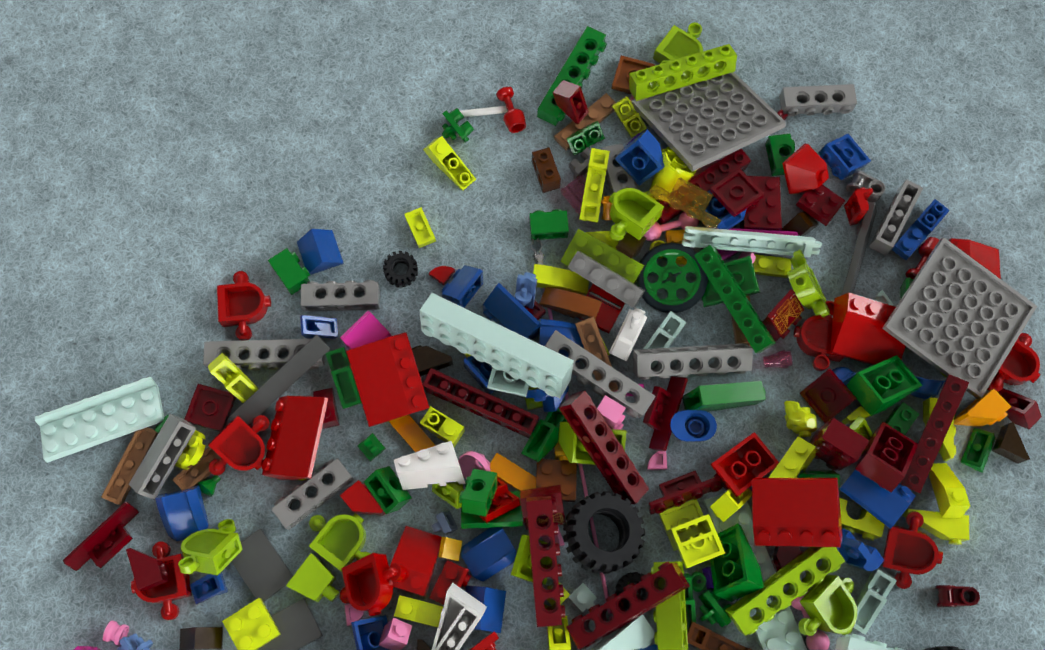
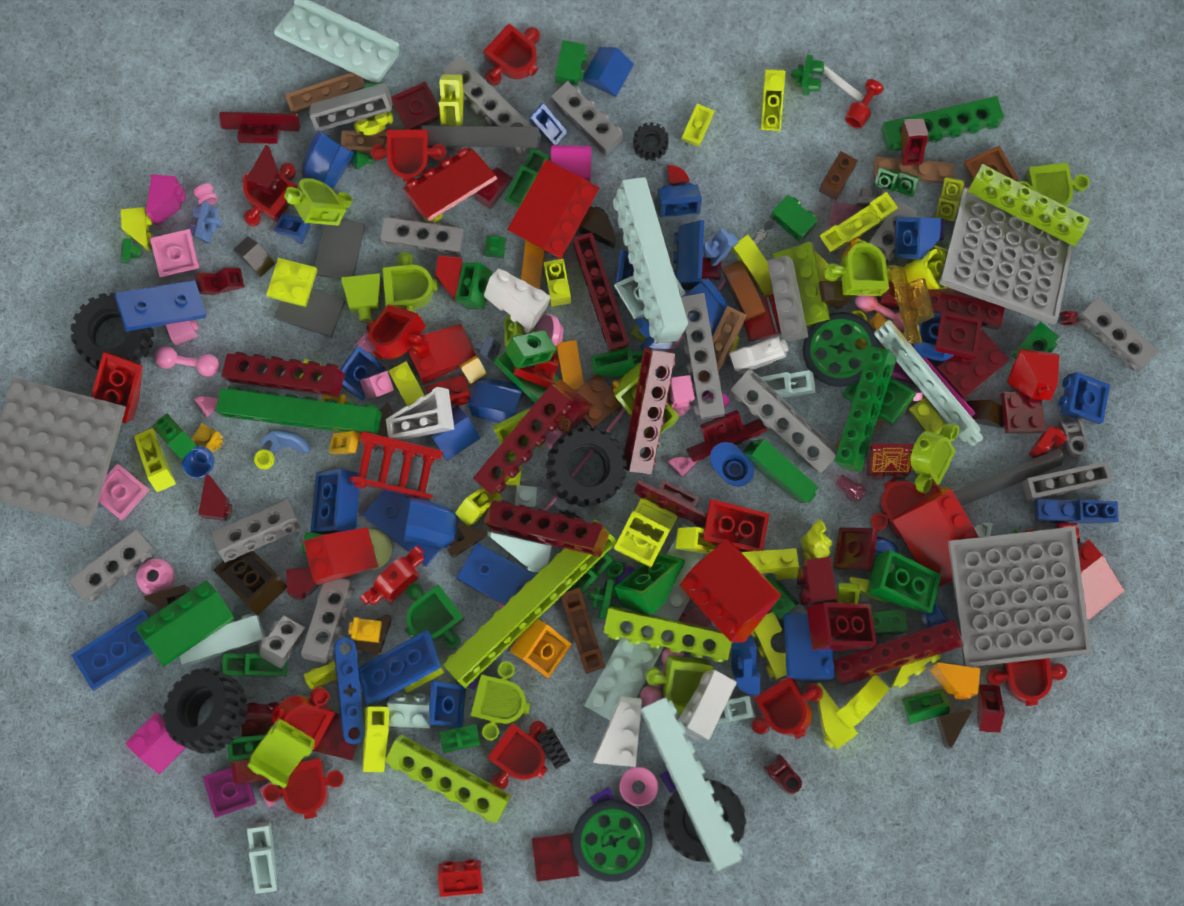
camera: 50 degrees right, 5 degrees up
none -> white wedge [677,670,737,740]

